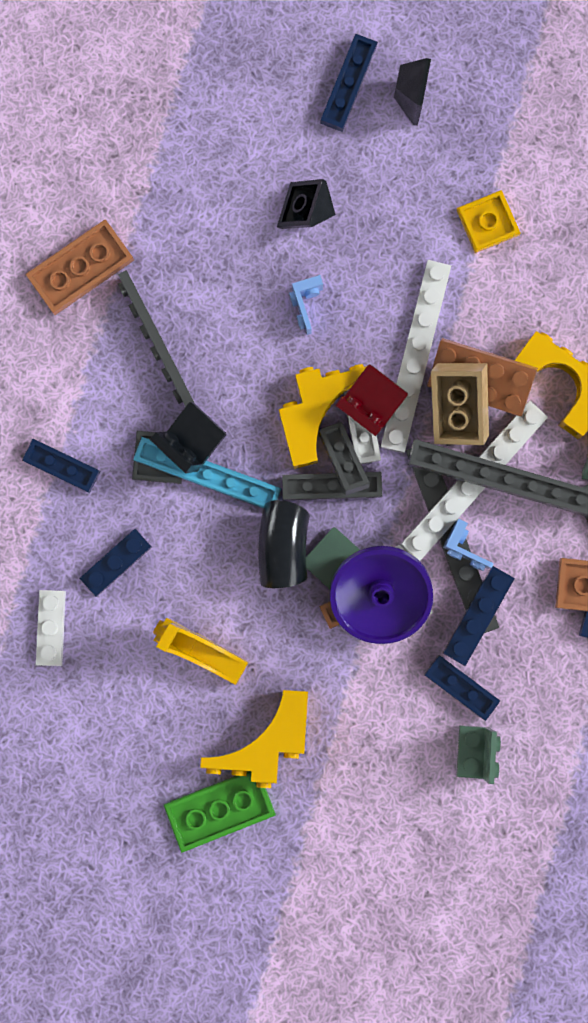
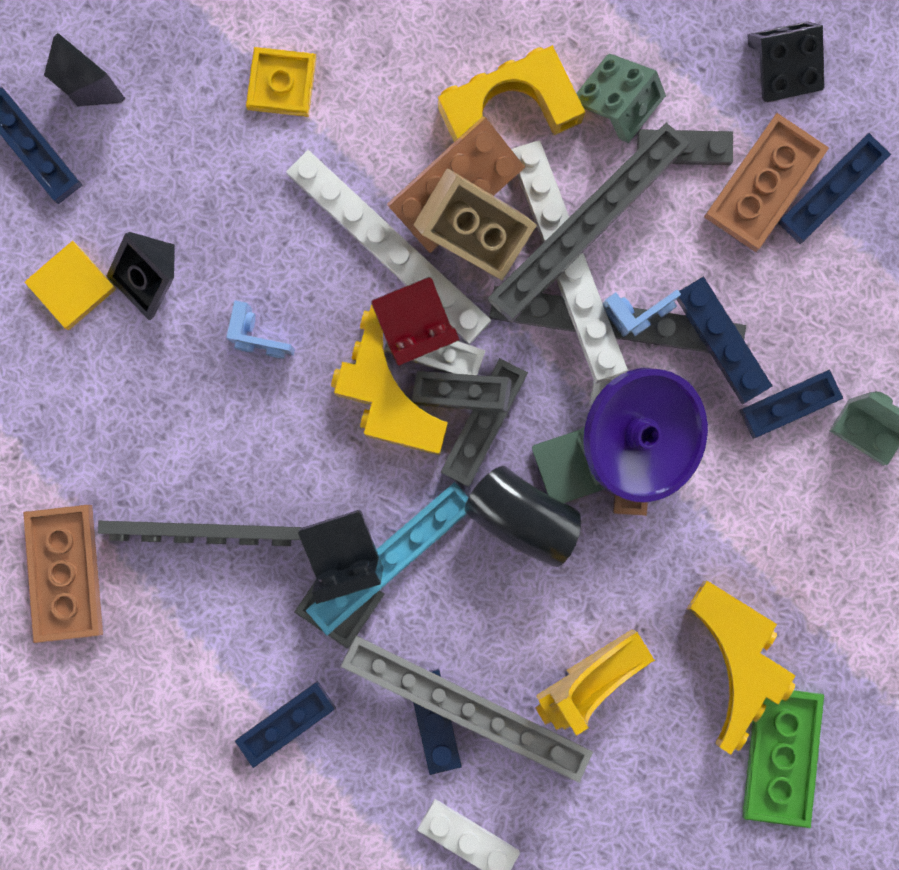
camera: 65 degrees left, 0 degrees up
none -> yellow tile [24,240,116,330]
none -> light grey plate [340,635,593,783]

